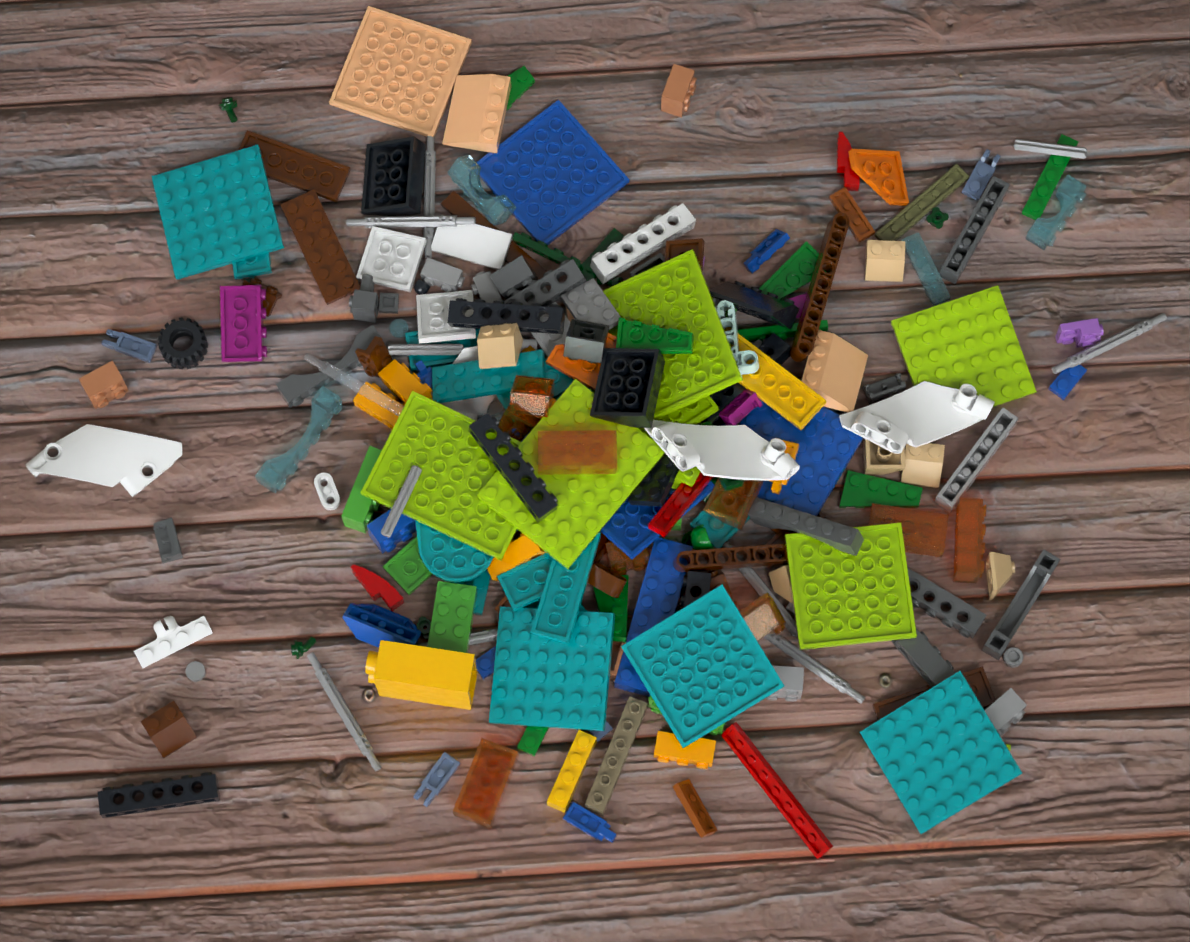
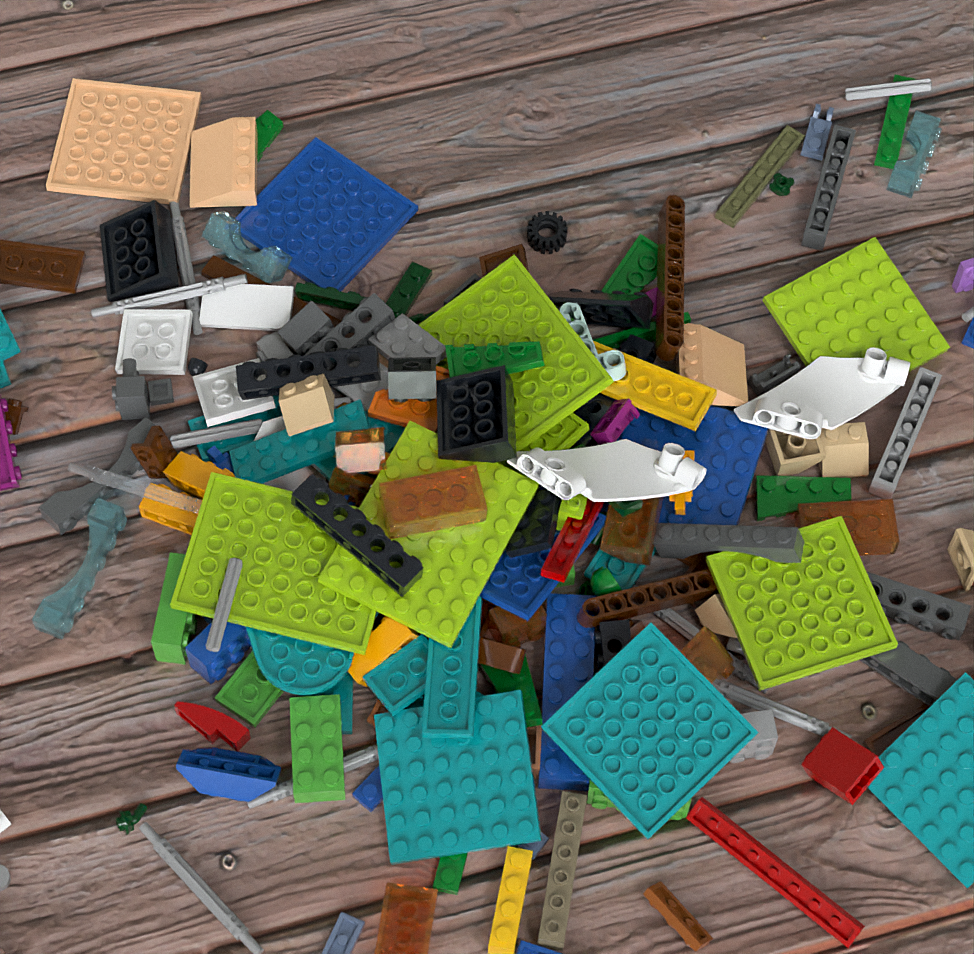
camera: 15 degrees left, 10 degrees down
reddish brown plate [281,189,360,305] -> none
white plate [314,473,340,510] -> none
yellow brick [365,640,478,710] -> none
clear light blue plate [390,319,409,338] -> none
dark green plate [416,616,431,639] -> none
light grey brick [421,257,465,292] -> none
white brick [590,203,696,284] -> none
light orange brick [654,731,716,769] -> none
nougat brick [661,64,697,117] -> none
blue hinge [743,229,790,273] -> none
dark orange plate [829,187,875,243] -> none
red slope [836,131,860,191] -> none
orange plate [848,149,909,206] -> none
tan slope [865,240,905,282] -> none
clear light blue plate [901,232,951,307] -> none
clear orange brick [953,497,986,584] -> none
none -> black tyre [527,211,568,254]
none -> red brick [801,727,884,805]

